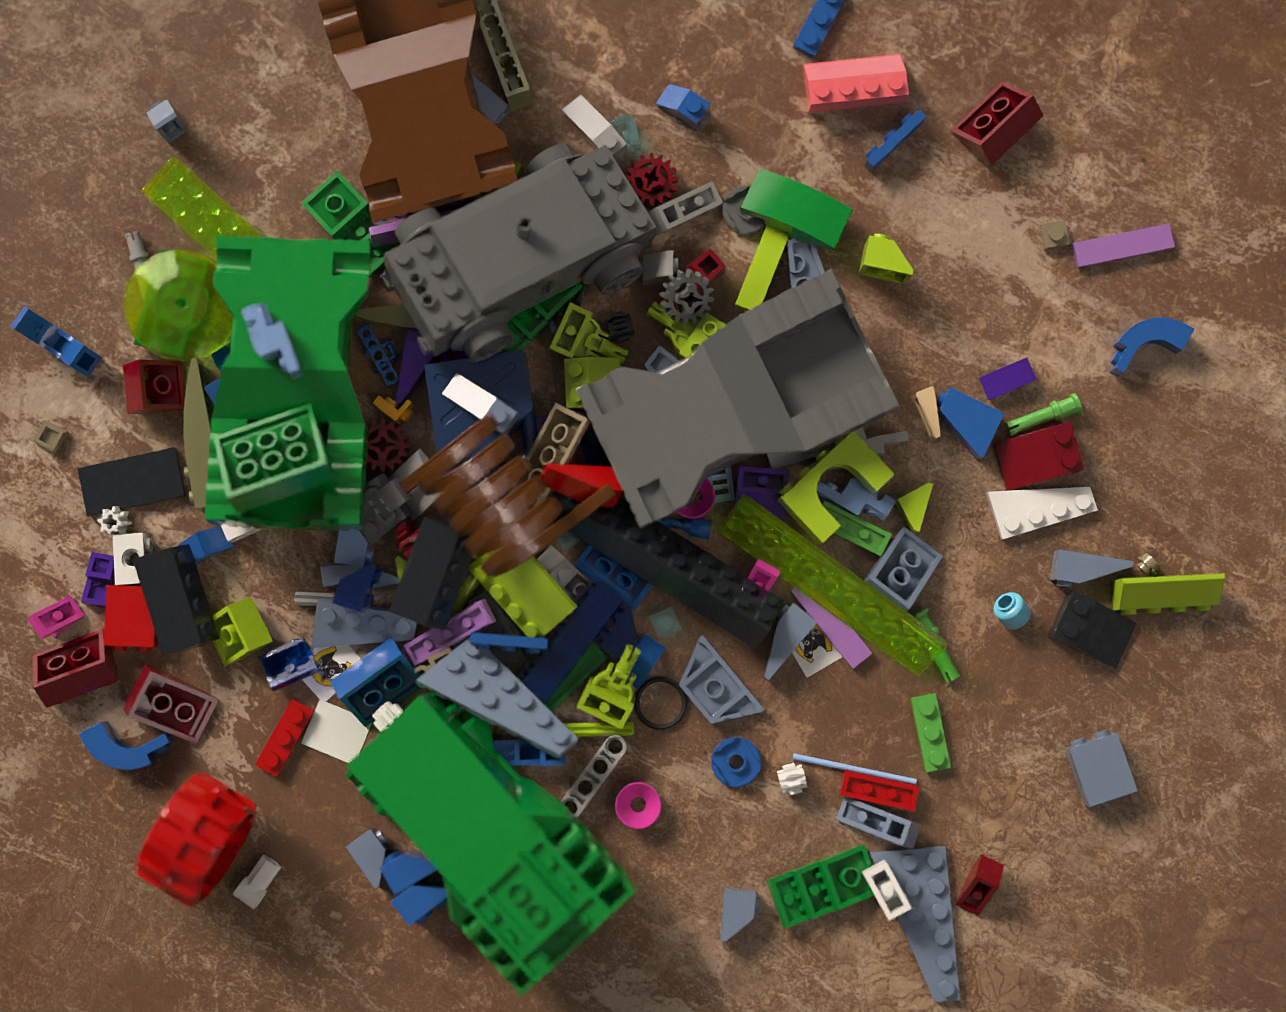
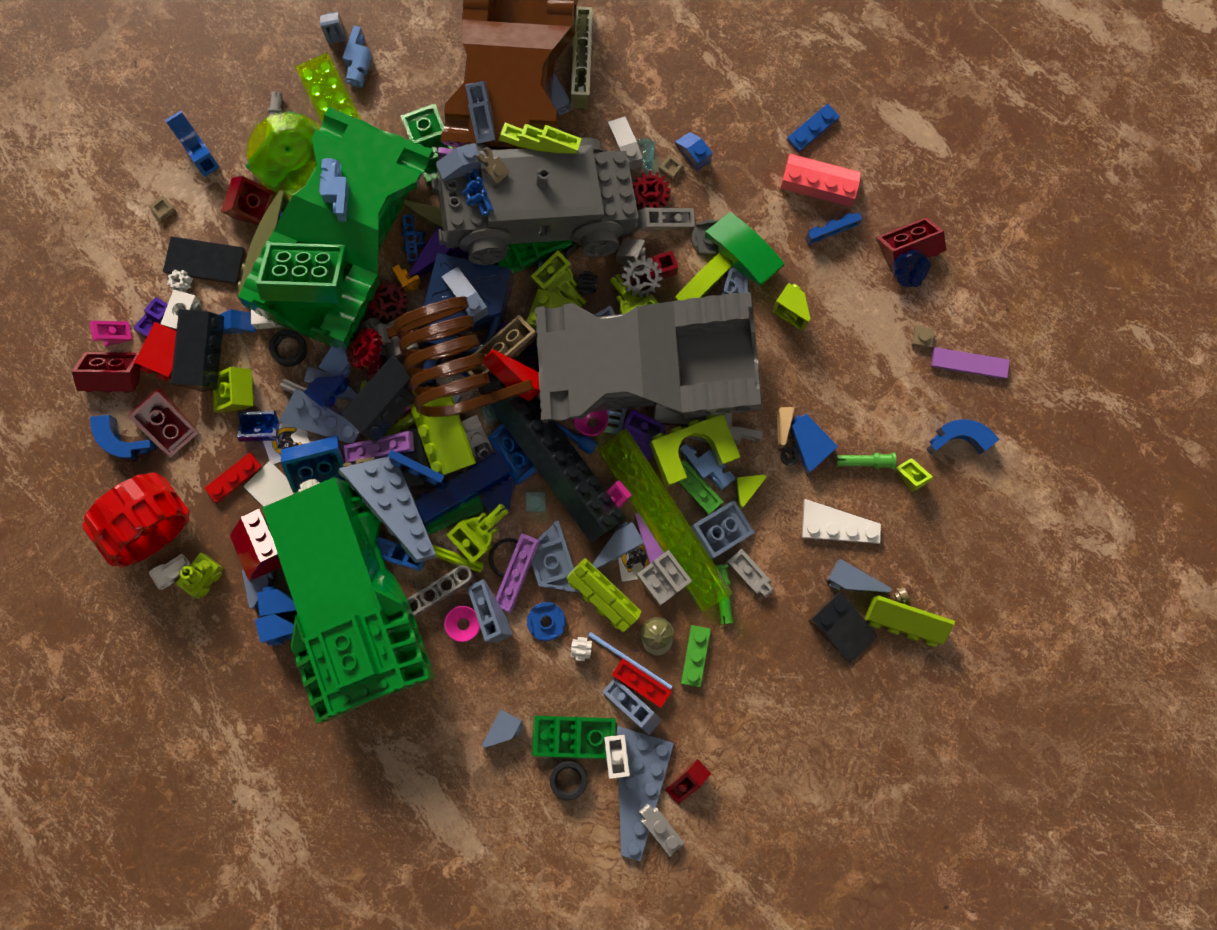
camera: 20 degrees right, 5 degrees down
blue slope [627,634,665,689] -> none
dark purple slope [979,358,1037,400] -> none
dark red slope [993,422,1084,491] -> none
medium azure head [993,592,1031,629] -> none
sand blue brick [1064,729,1138,807] -> none
none -> lime brick [175,552,224,599]
none -> dark red slope [230,509,281,582]
none -> black tyre [269,329,307,367]
none -> medium blue plate [343,26,372,88]
none -> dark red gear [346,327,384,370]
none -> sand blue slope [436,144,481,181]
none -> blue piece [462,168,493,216]
none -> sand blue slope [465,81,496,143]
none -> sand blue slope [467,579,513,643]
none -> dark tan plate [476,147,510,185]
none -> medium lavender tile [496,533,540,613]
none -> lime slope [499,123,582,153]
none -> black tyre [550,761,587,800]
none -> lime brick [566,558,642,632]
none -> light grey slope [636,550,692,606]
none -> light grey hinge [639,804,685,856]
none -> olive piece [640,617,674,656]
none -> dark tan tile [658,154,684,181]
none -> light grey hinge [727,549,774,598]
none -> black bush [780,447,799,466]
none -> clear blue plate [892,249,931,287]
none -> lime slope [896,458,933,493]

